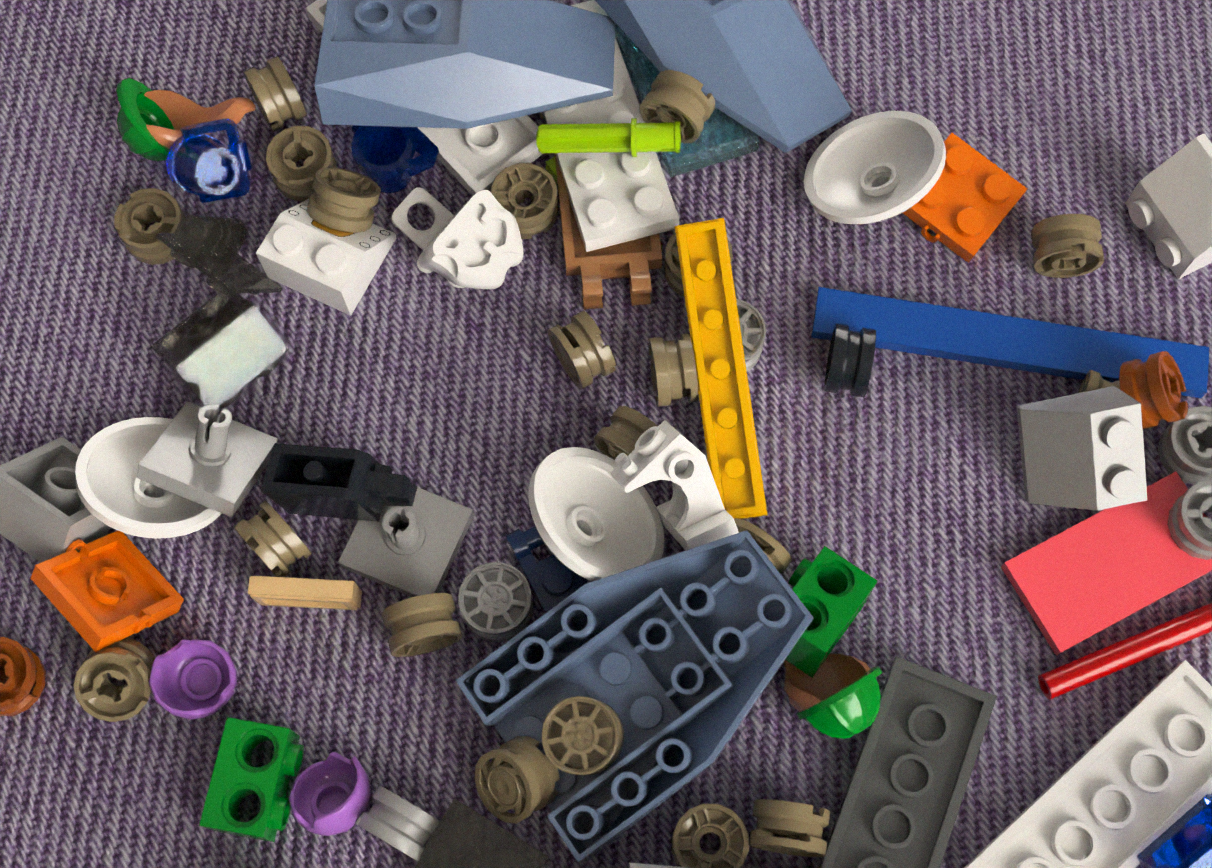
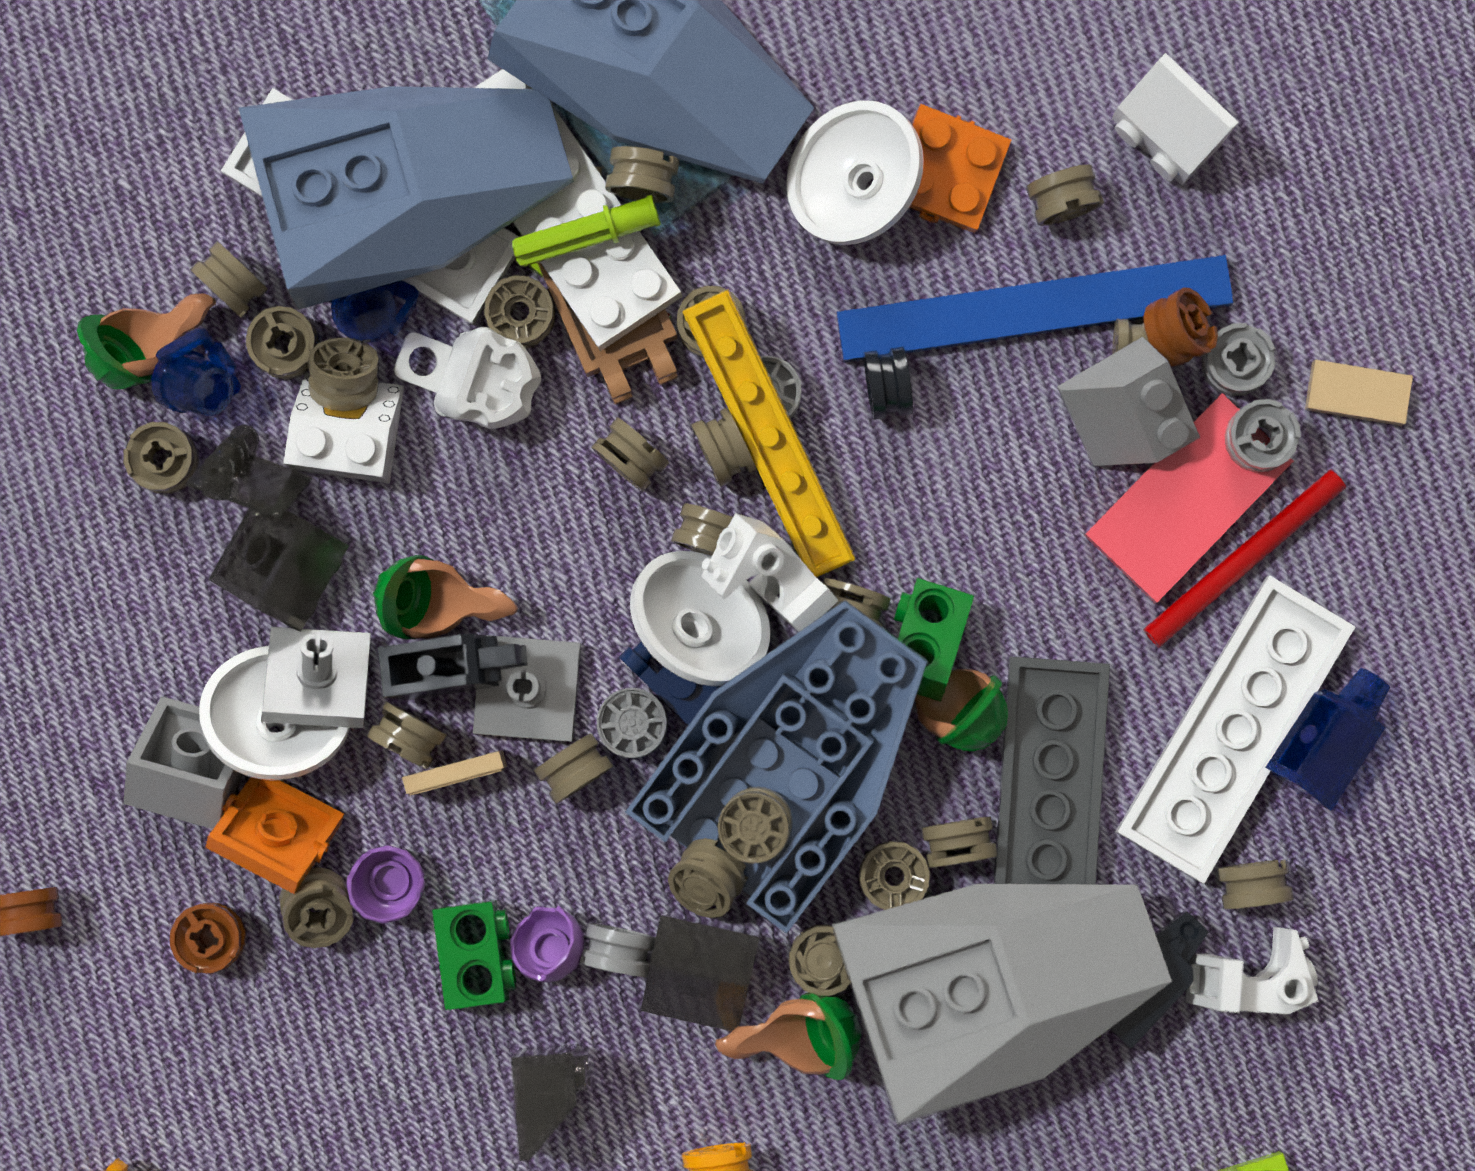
camera: 15 degrees left, 15 degrees up
none -> piece [373,554,518,640]

